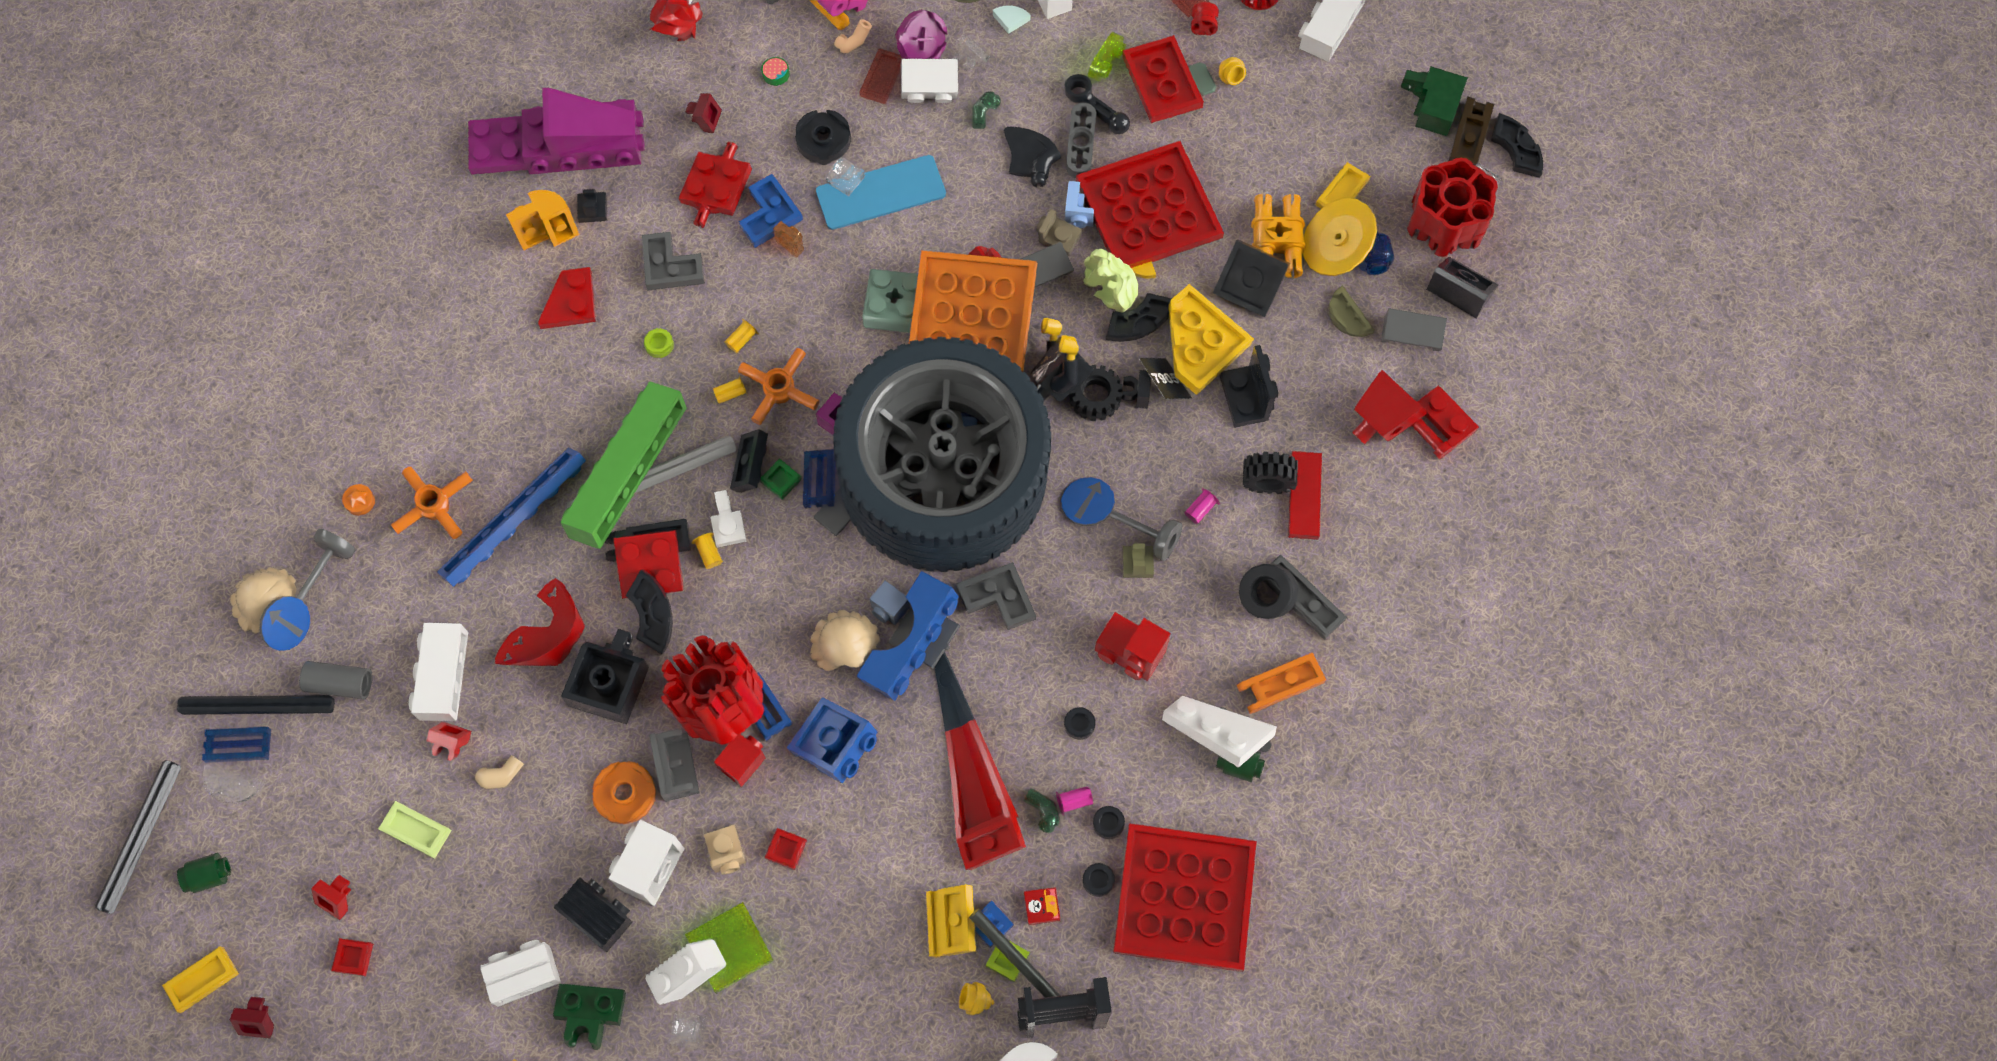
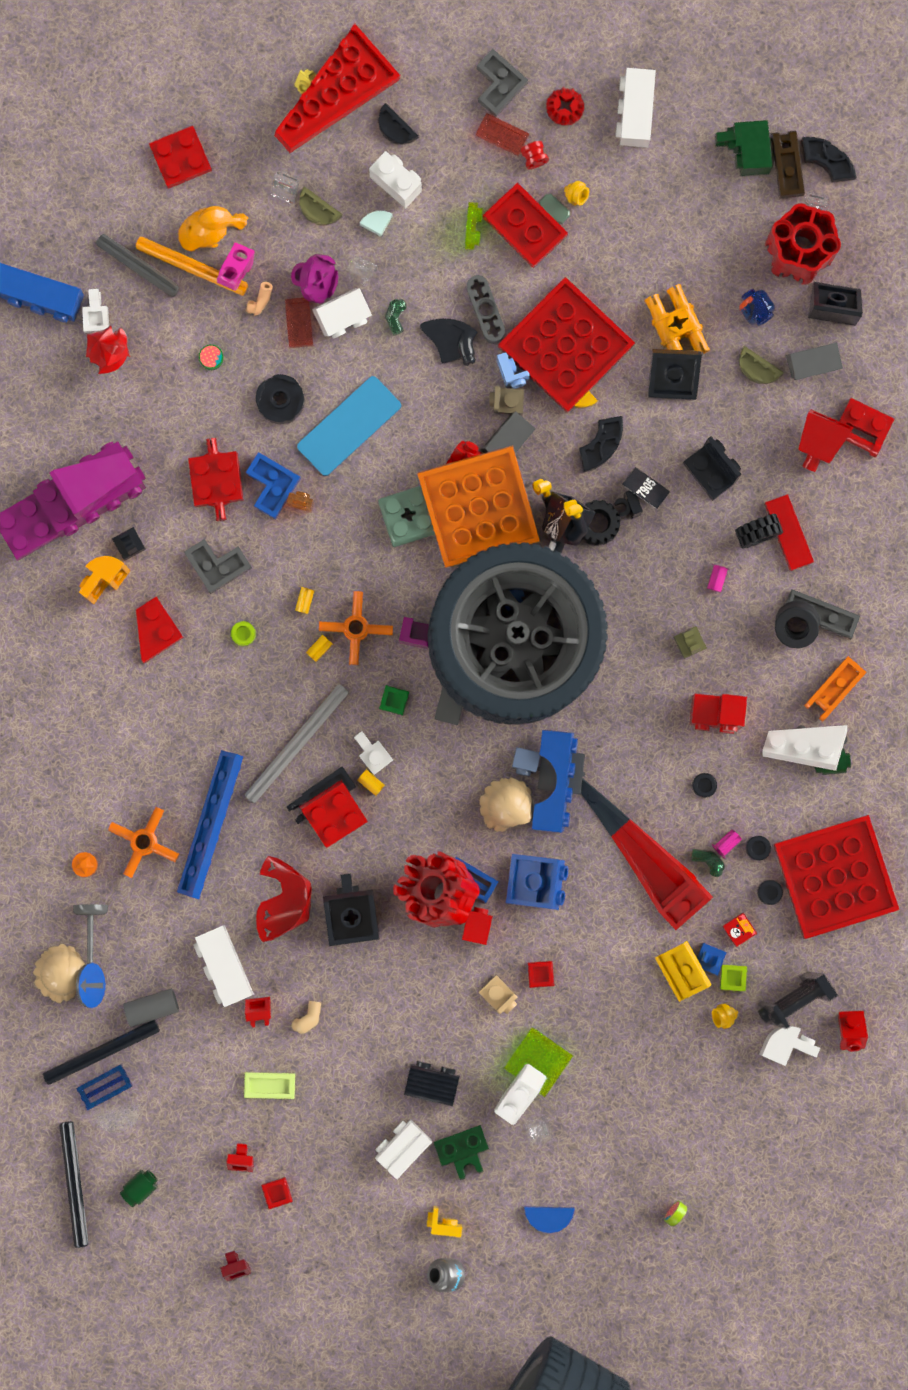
camera: 30 degrees left, 15 degrees up
yellow tile [162,946,239,1013] -> none
bright green brick [560,381,687,549] -> none
orange tile [592,761,656,825] -> none
white brick [609,820,685,906] -> none
black tile [626,569,673,654] -> none
dark grey hinge [649,729,700,802] -> none
dark red tile [685,93,722,133] -> none
black plate [730,429,768,493] -> none
clear blue tile [803,449,836,509] -> none
clear tile [825,157,865,196] -> none
dark grey plate [956,562,1036,630] -> none
dark grey hinge [964,444,1000,499] -> none
pearl dark grey bar [969,909,1061,998] -> none
piece [1061,477,1182,561] -> none
black piece [1064,74,1130,135] -> none
yellowish green hair [1083,249,1138,313] -> none
yellow plate [1168,284,1254,395] -> none
yellow piece [1303,198,1377,276] -> none
yellow tile [1315,162,1371,209] -> none

